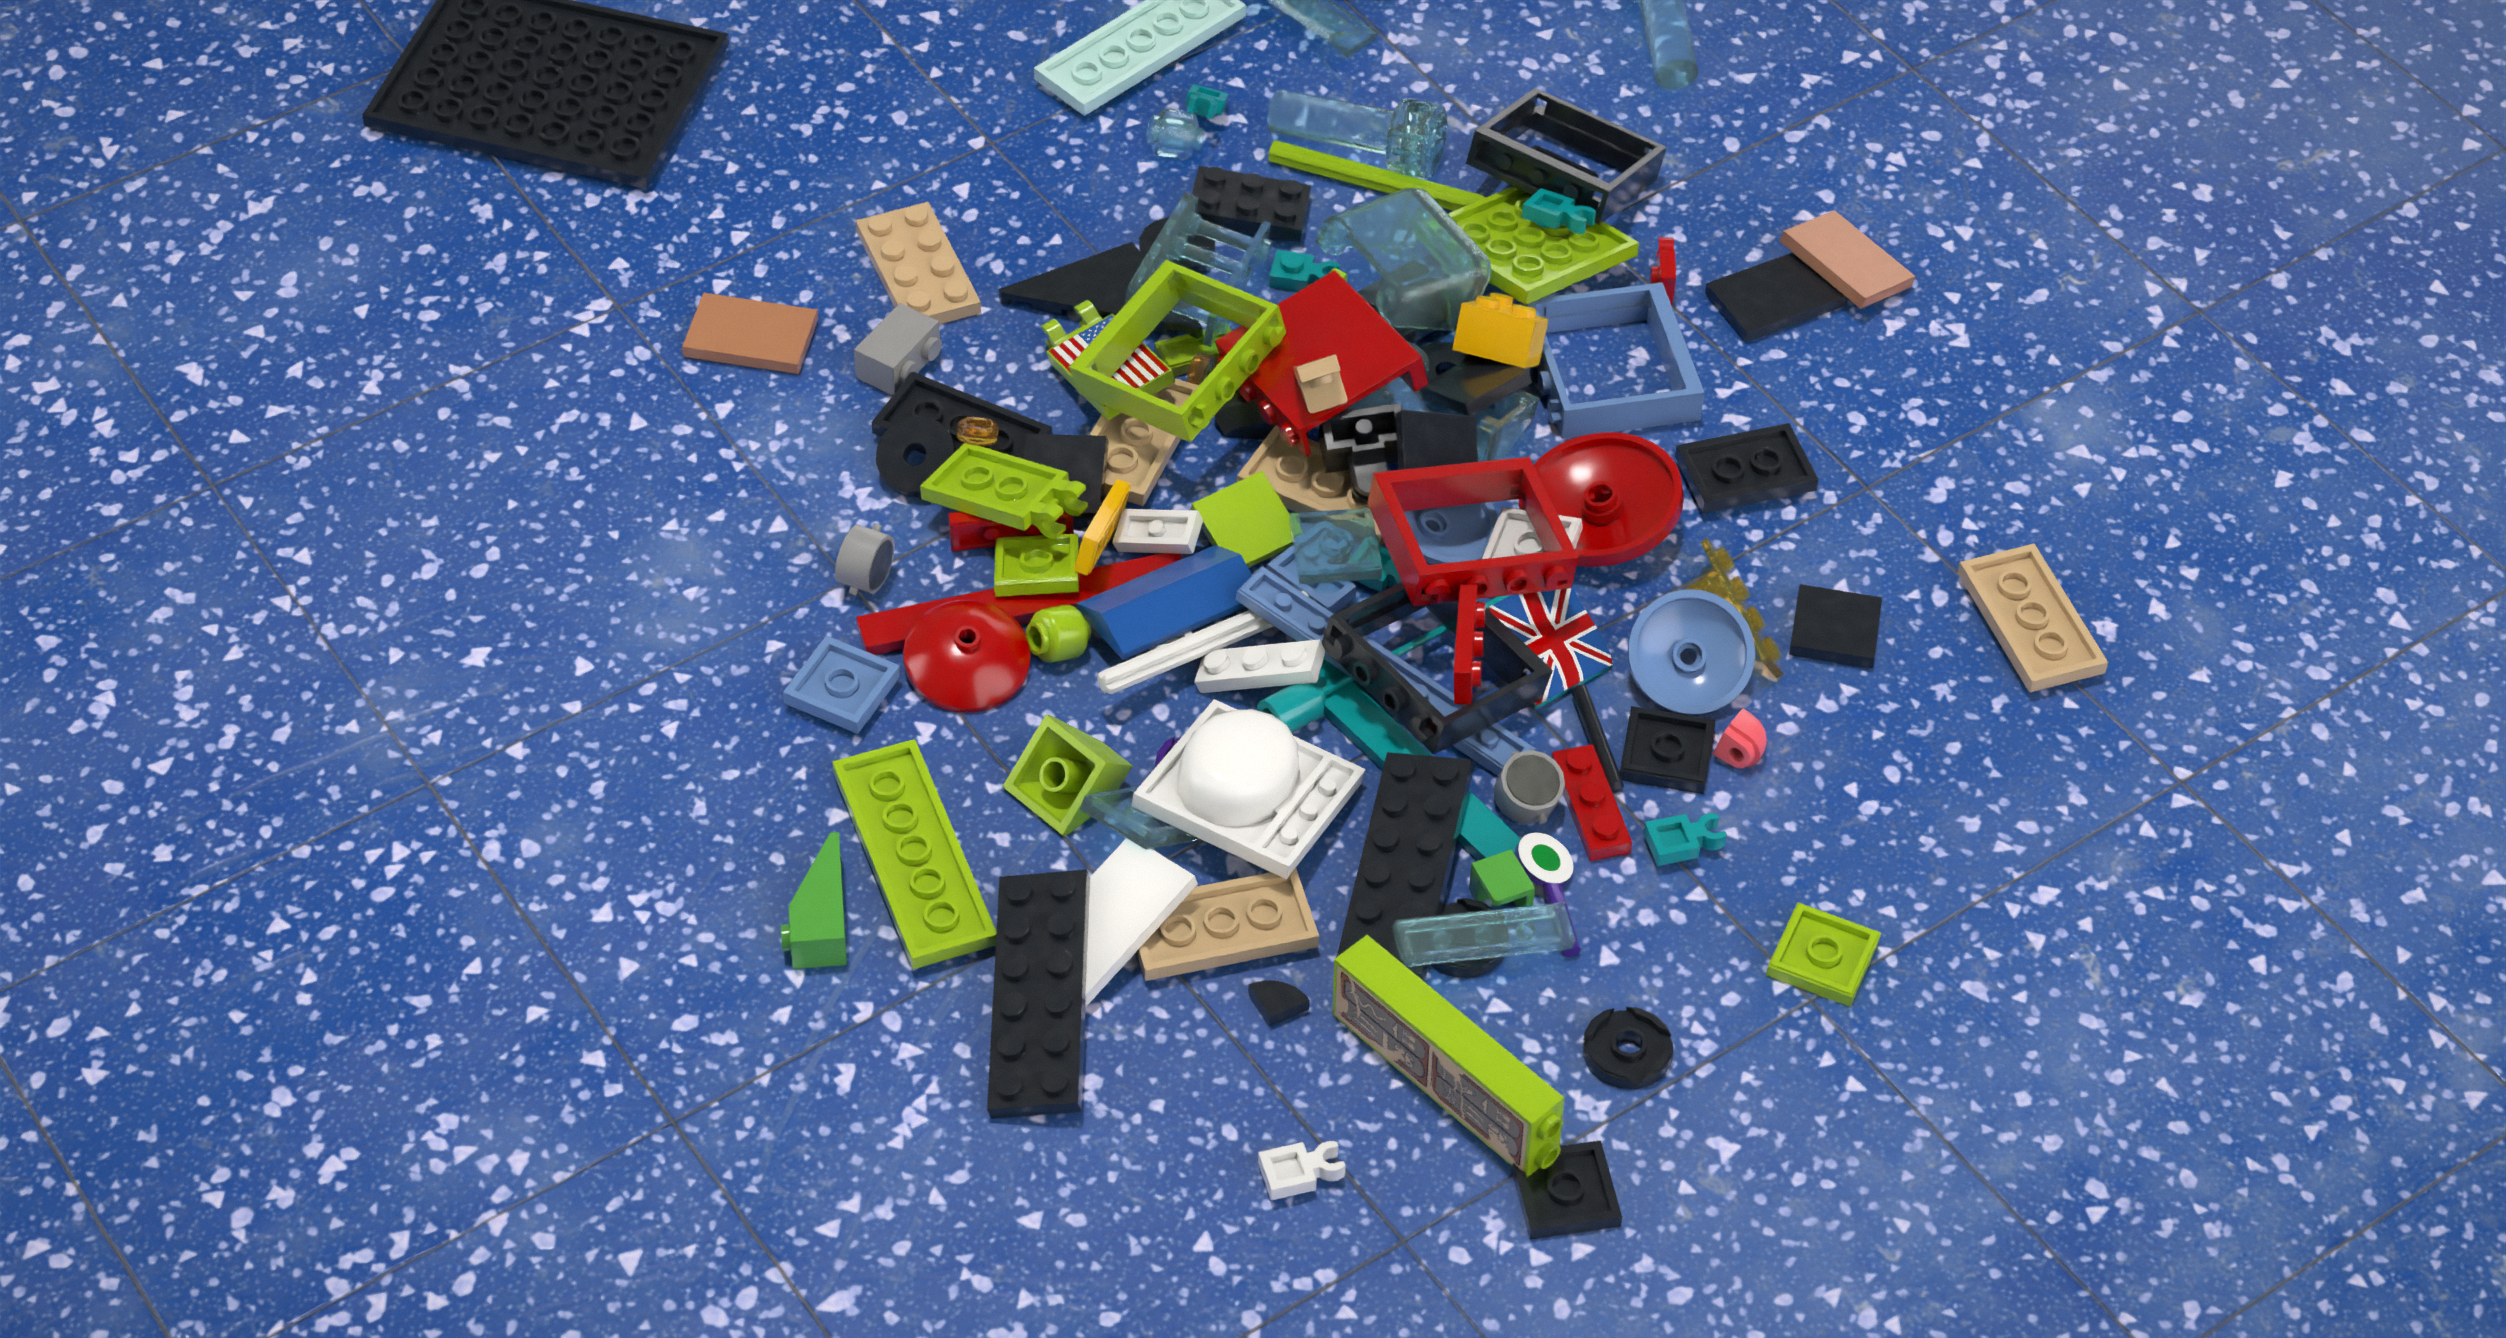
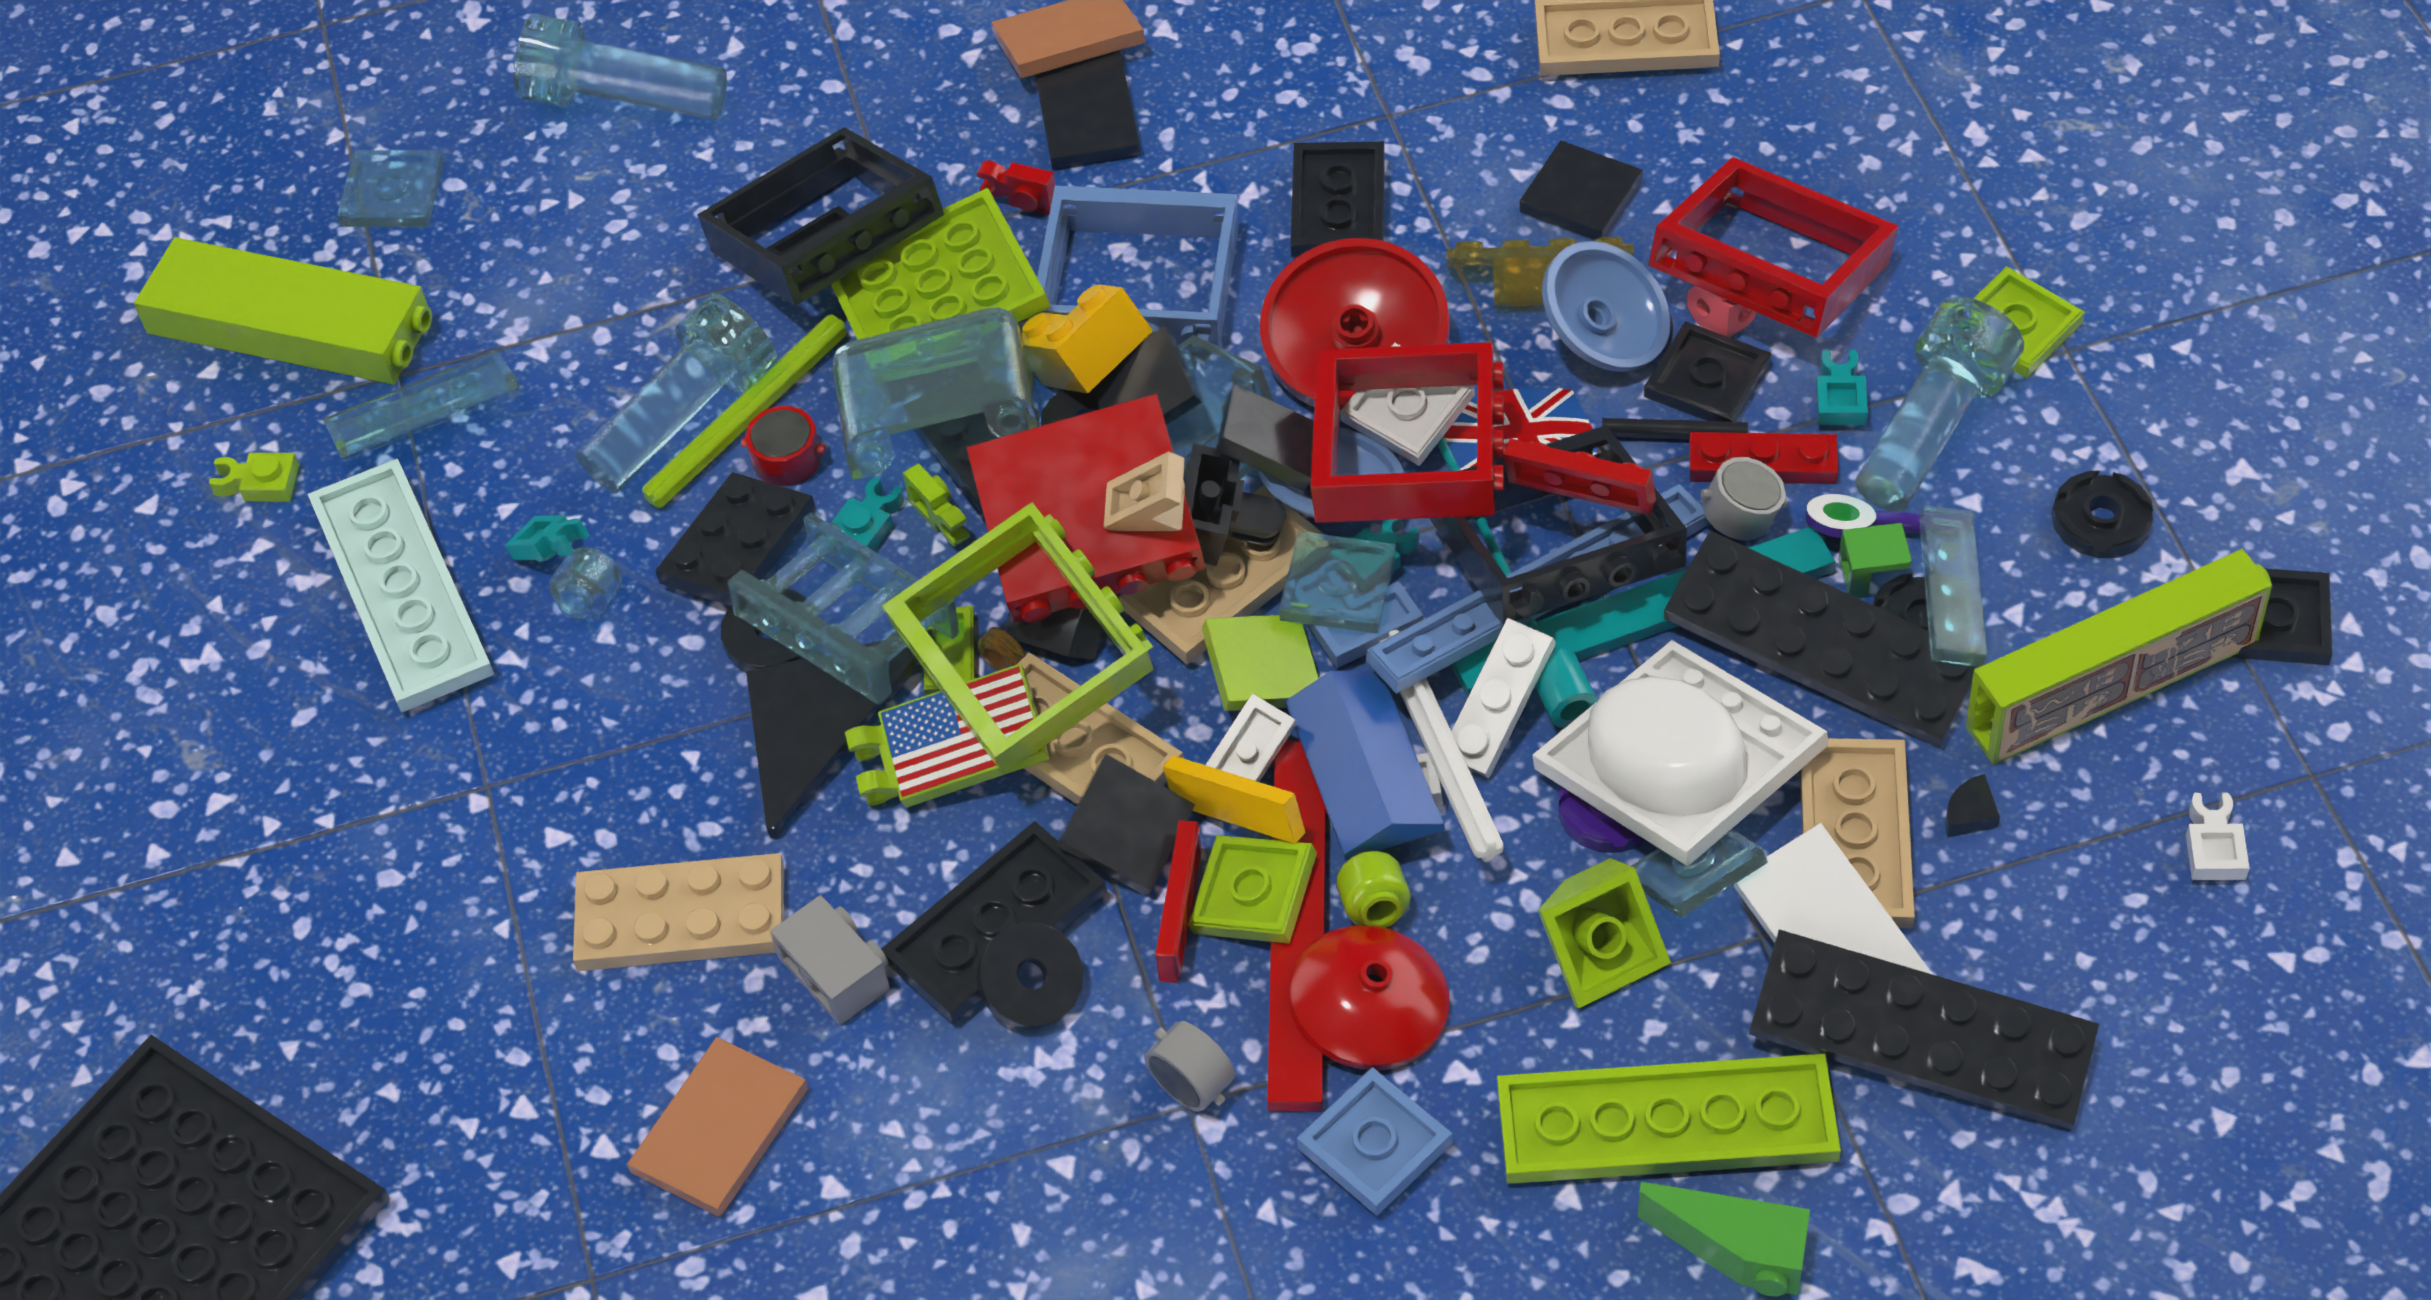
camera: 65 degrees left, 5 degrees up
lime tile [920,442,1088,539] -> none
clear orange tile [957,417,999,445] -> none
teal plate [1521,188,1596,234] -> none
none -> piece [741,406,826,486]
none -> red window [1648,157,1899,338]
none -> clear light blue piece [1855,297,2025,512]

